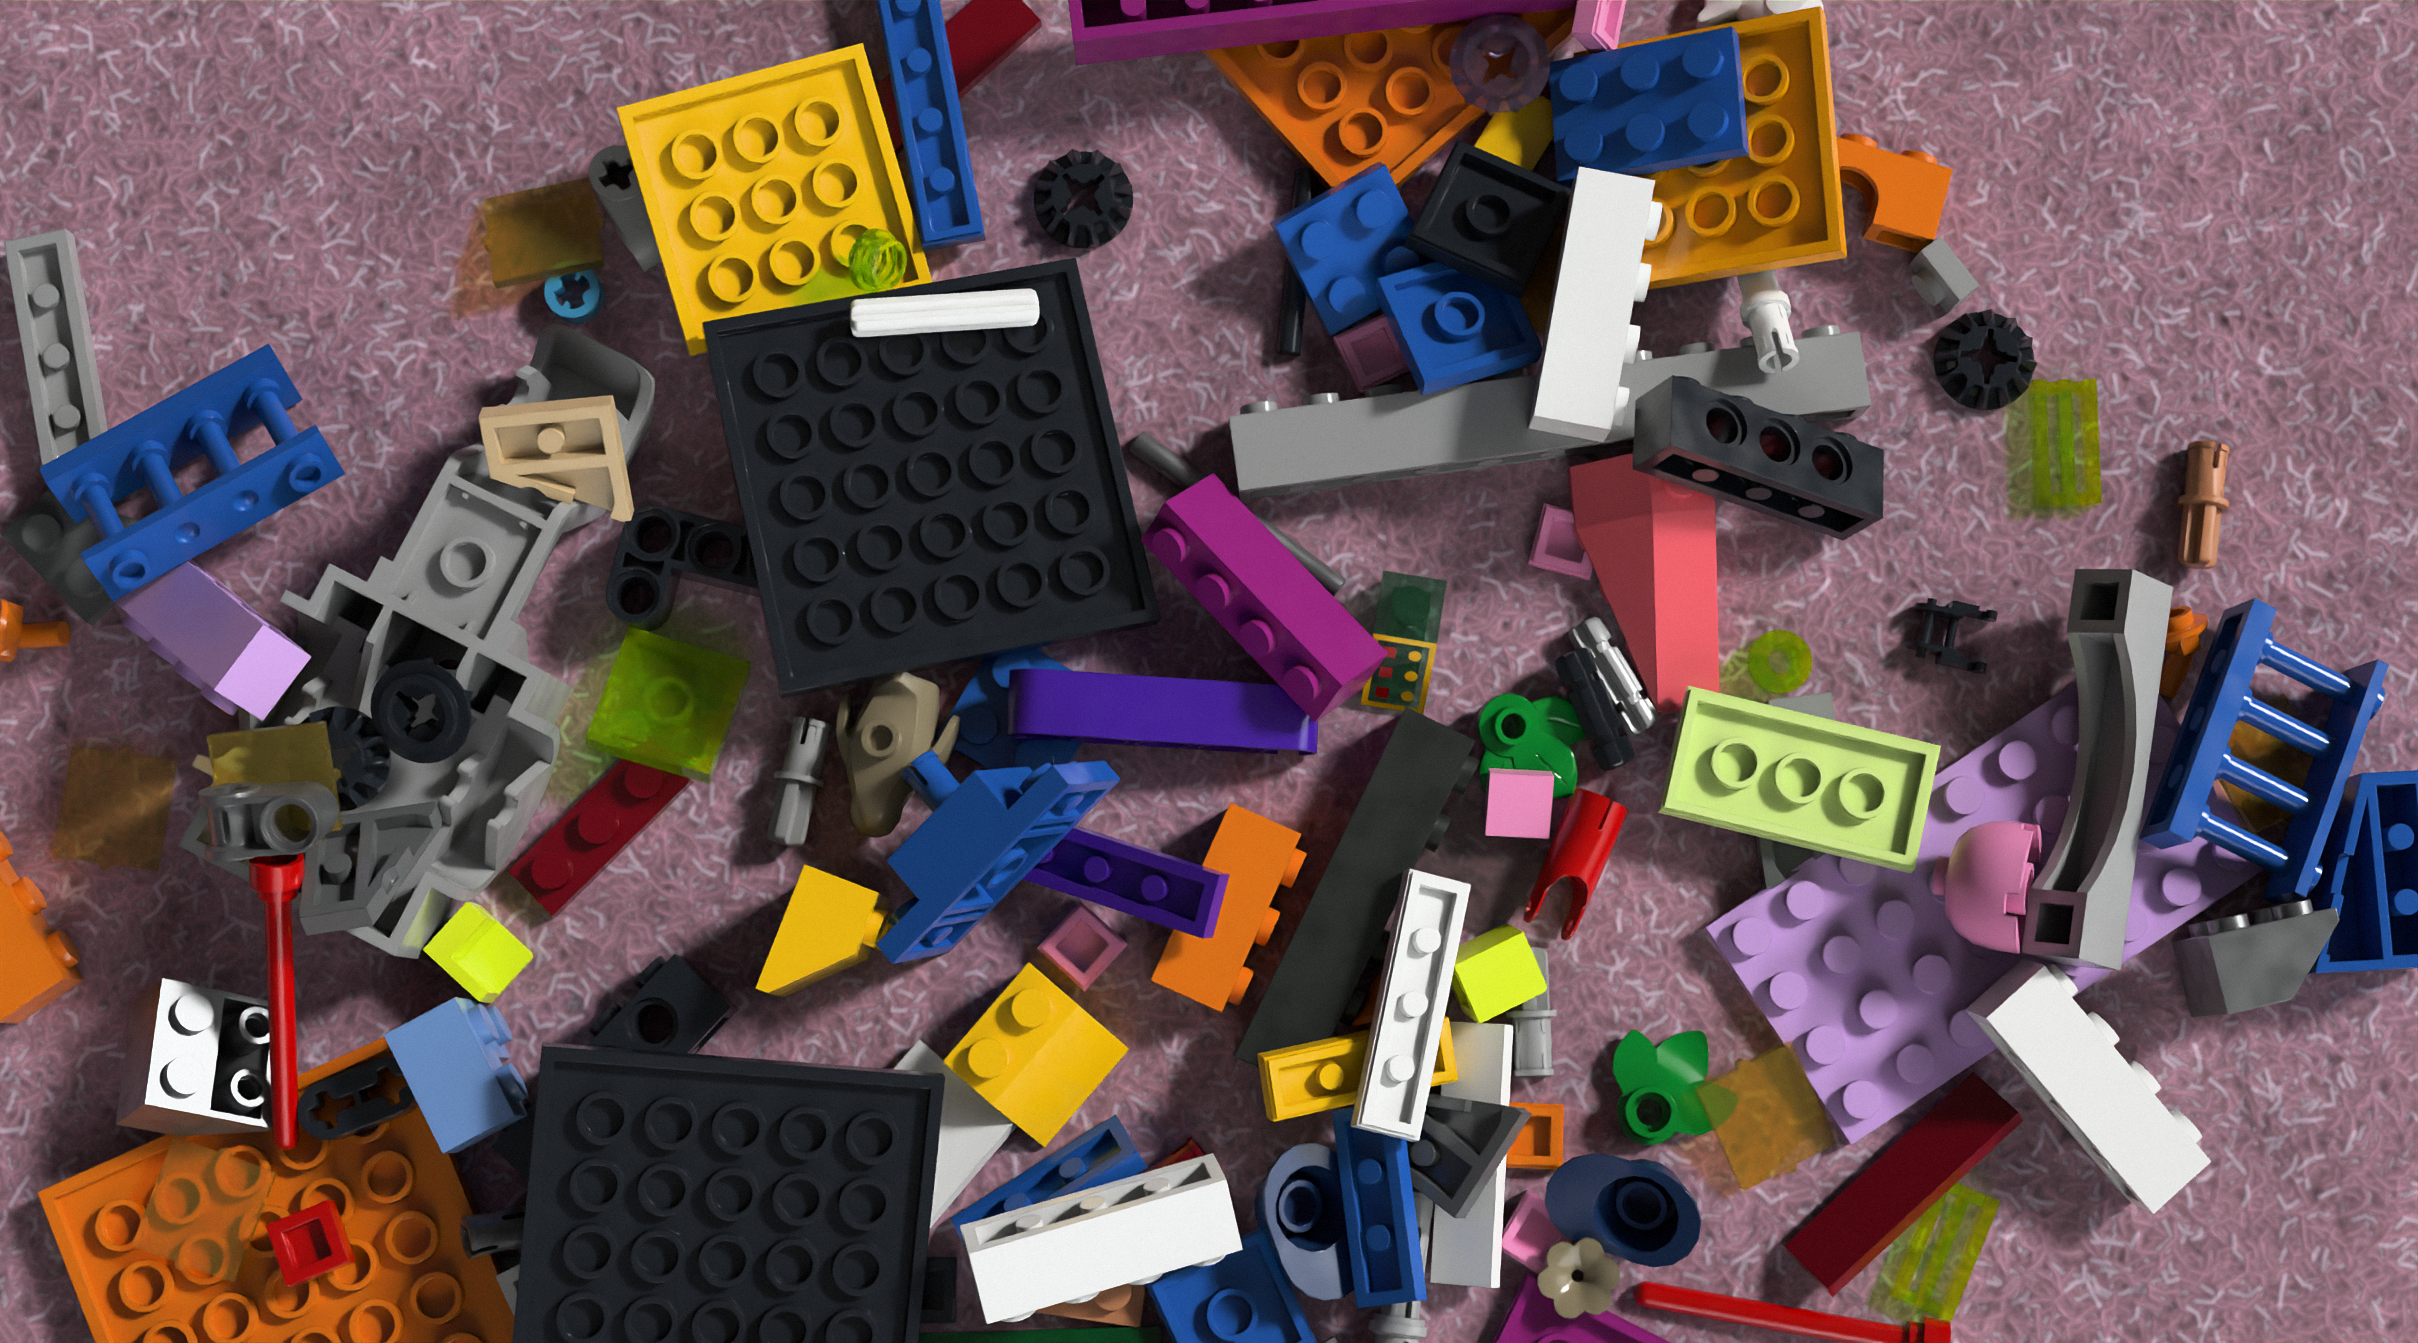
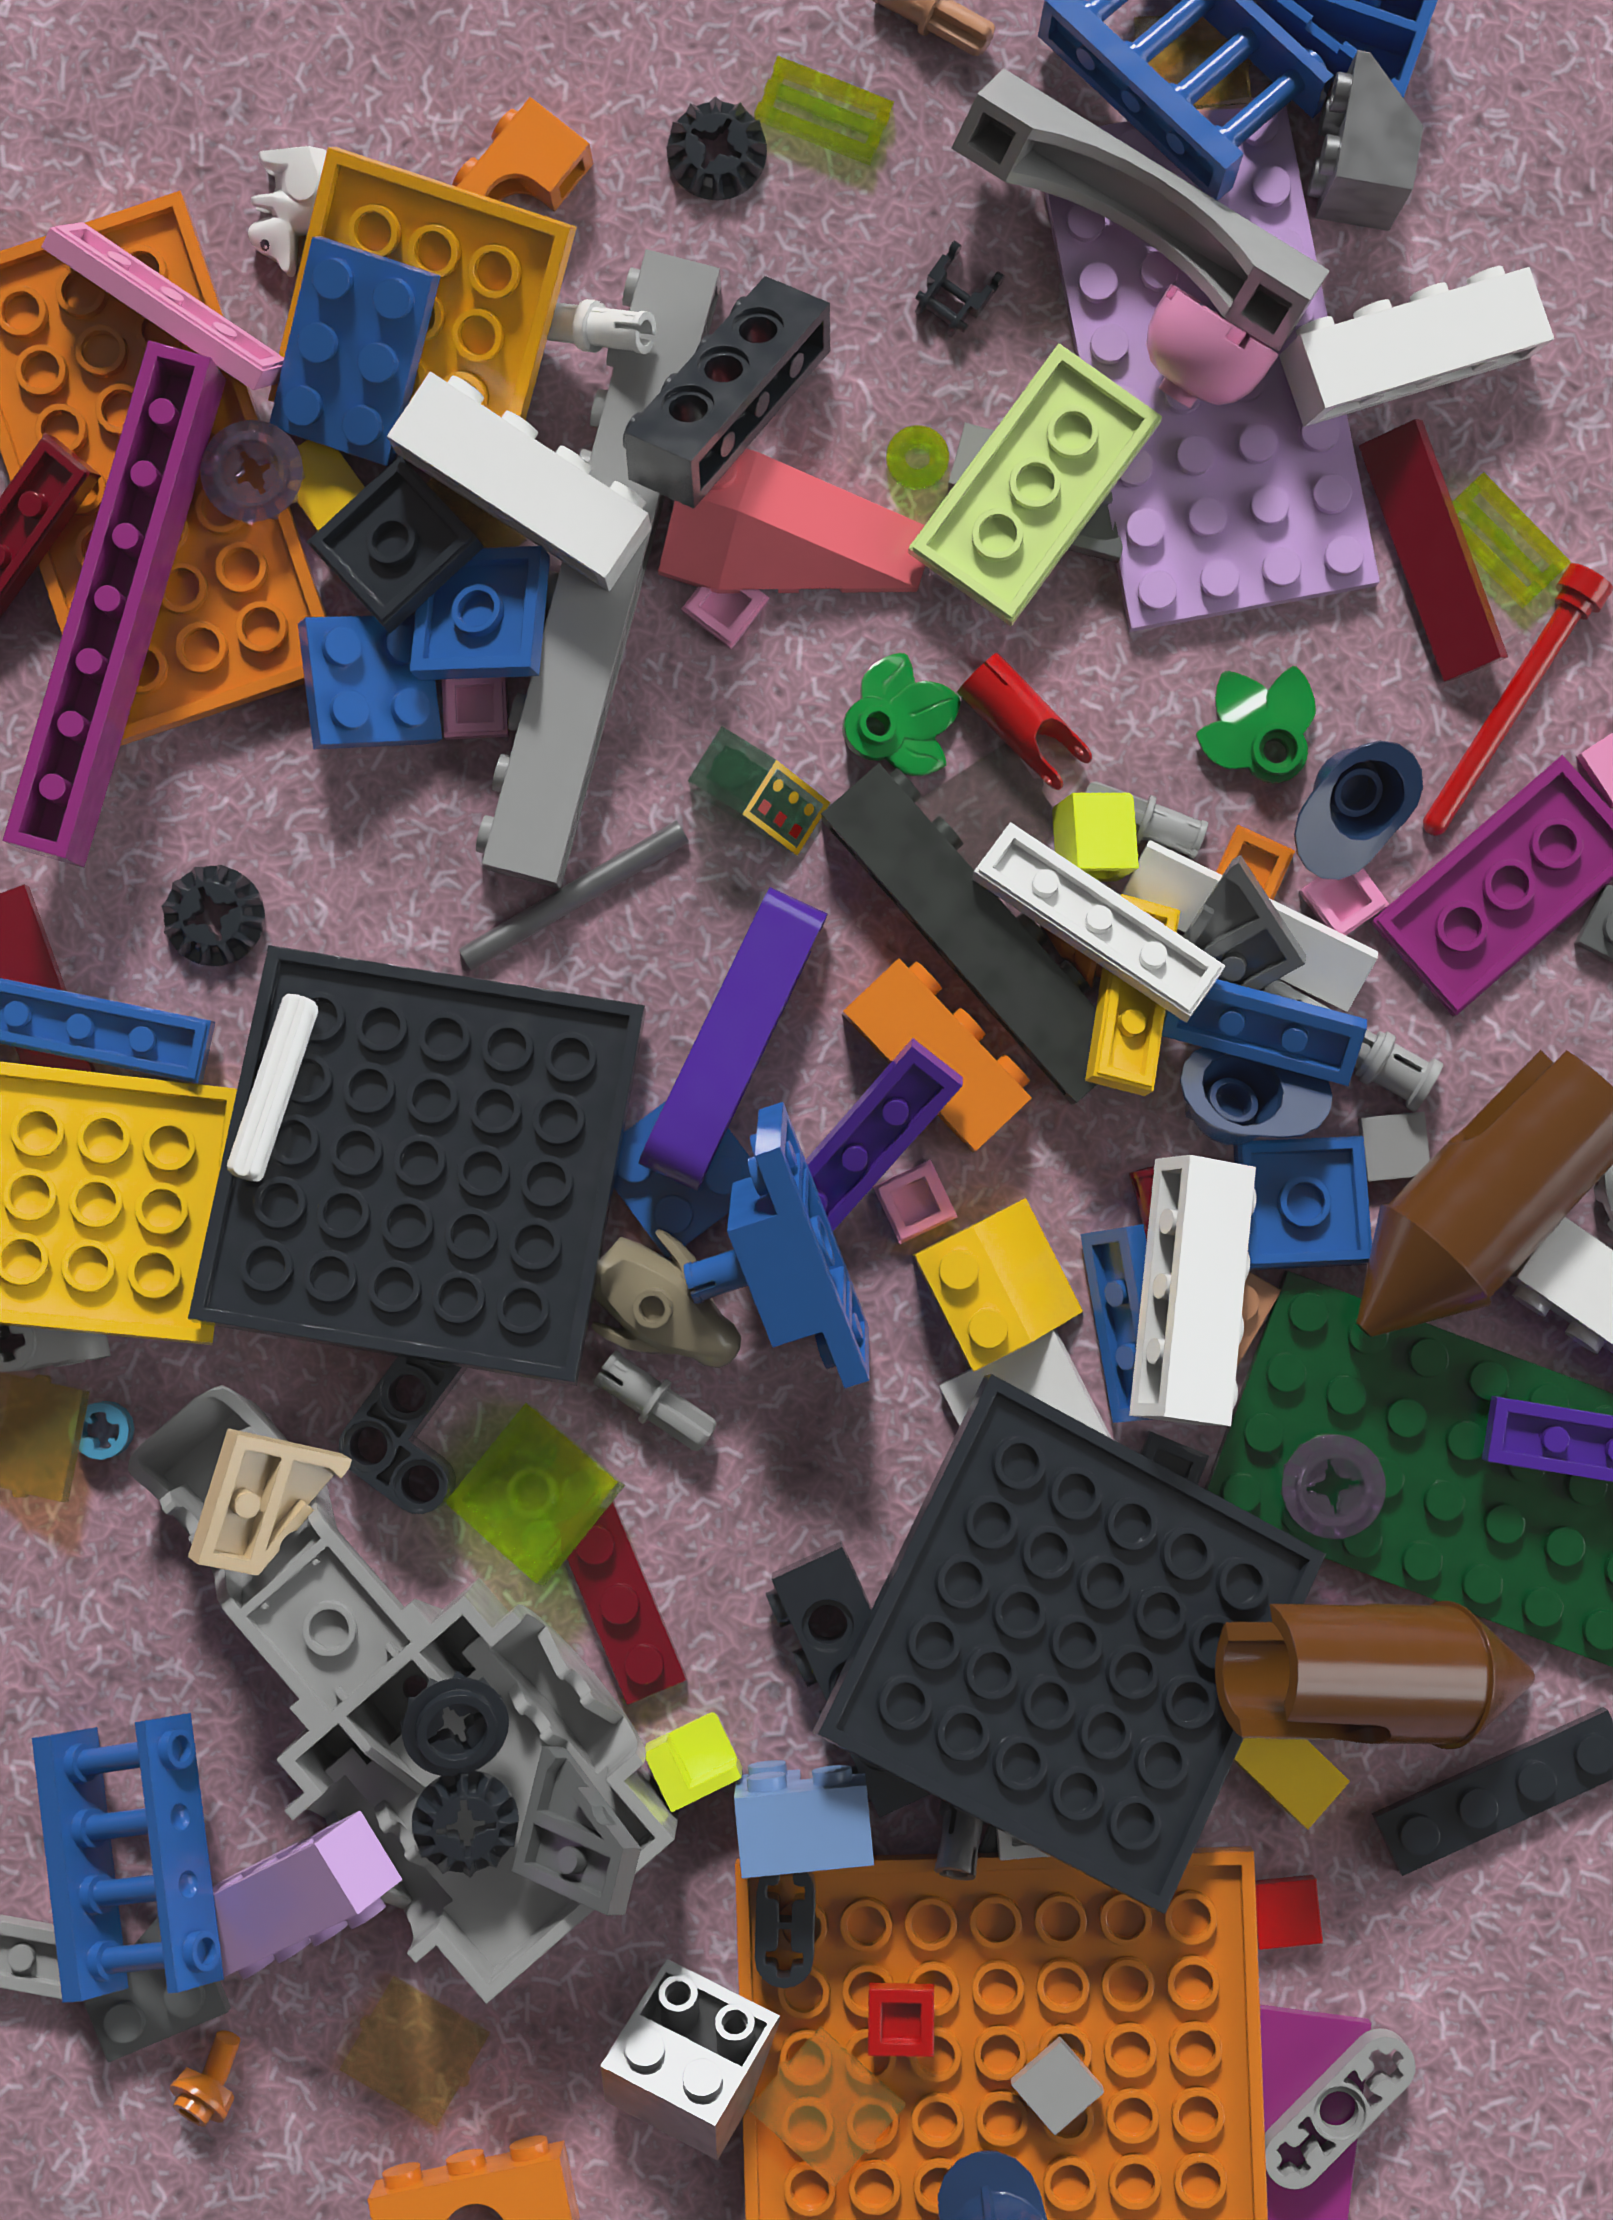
camera: 70 degrees left, 5 degrees up
flat silver piece [198,781,339,862] -> none
clear yellow piece [206,721,343,832] -> none
red piece [248,853,305,1151] -> none
yellow slope [755,864,892,997] -> none
clear neon green plate [848,228,907,293] -> none
magenta brick [1141,473,1388,722] -> none
black bar [1275,168,1319,356] -> none
bright pink tile [1483,768,1554,839] -> none
dark tan plant [1537,1237,1620,1319] -> none
black axle [1554,647,1635,771] -> none
light grey axle [1569,617,1659,736] -> none
clear yellow piece [1694,1041,1837,1191] -> none
light grey plate [1909,236,1980,314] -> none
orange plate [2159,606,2209,699] -> none

